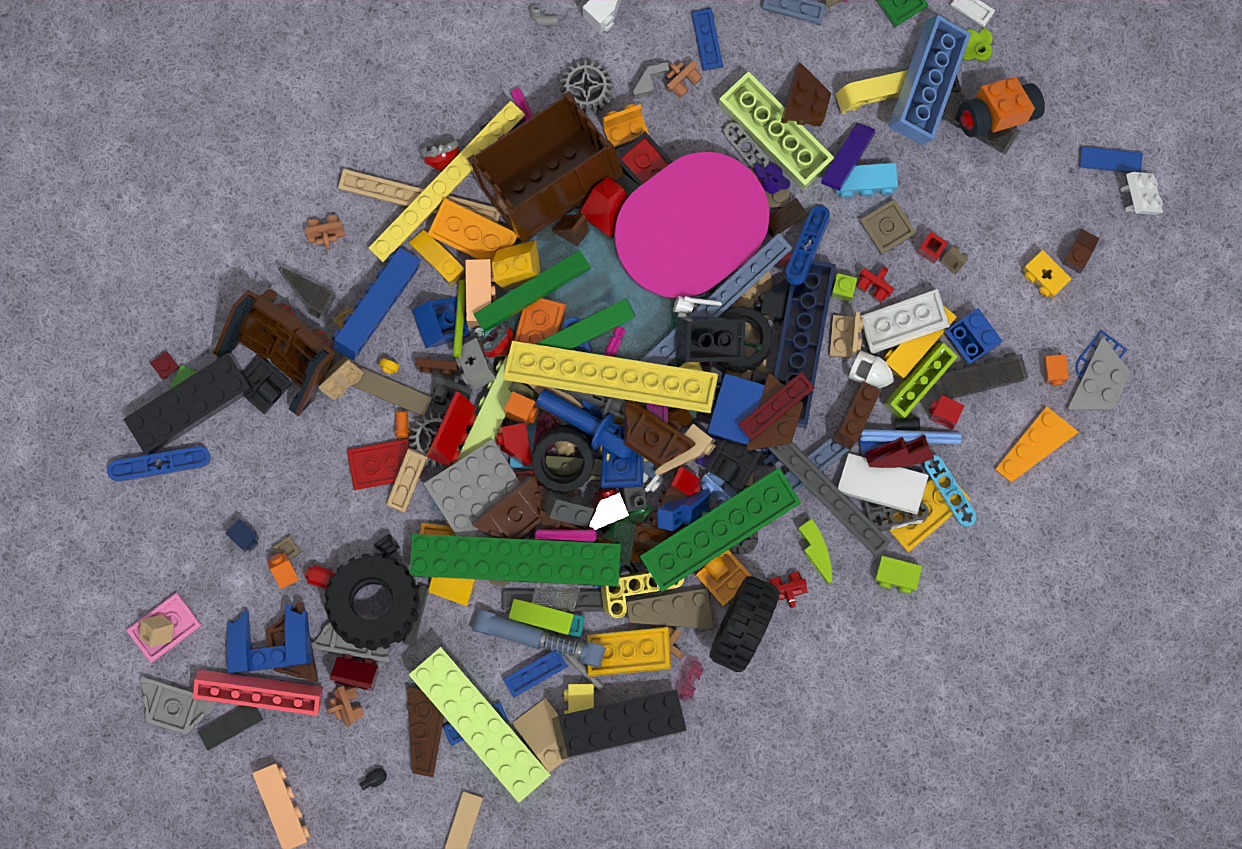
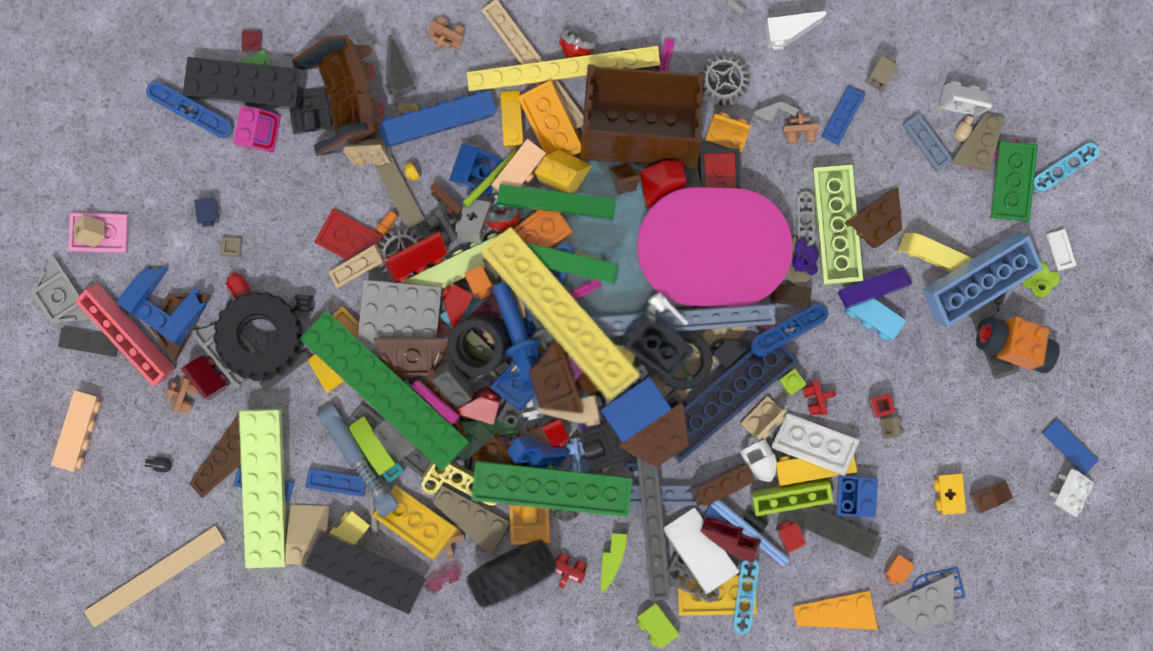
camera: 45 degrees right, 5 degrees up
orange brick [267,552,299,590] -> none
dark red tile [738,372,815,441] -> none
dark tan plate [860,199,916,255] -> none
none -> dark pink slope [233,105,281,153]

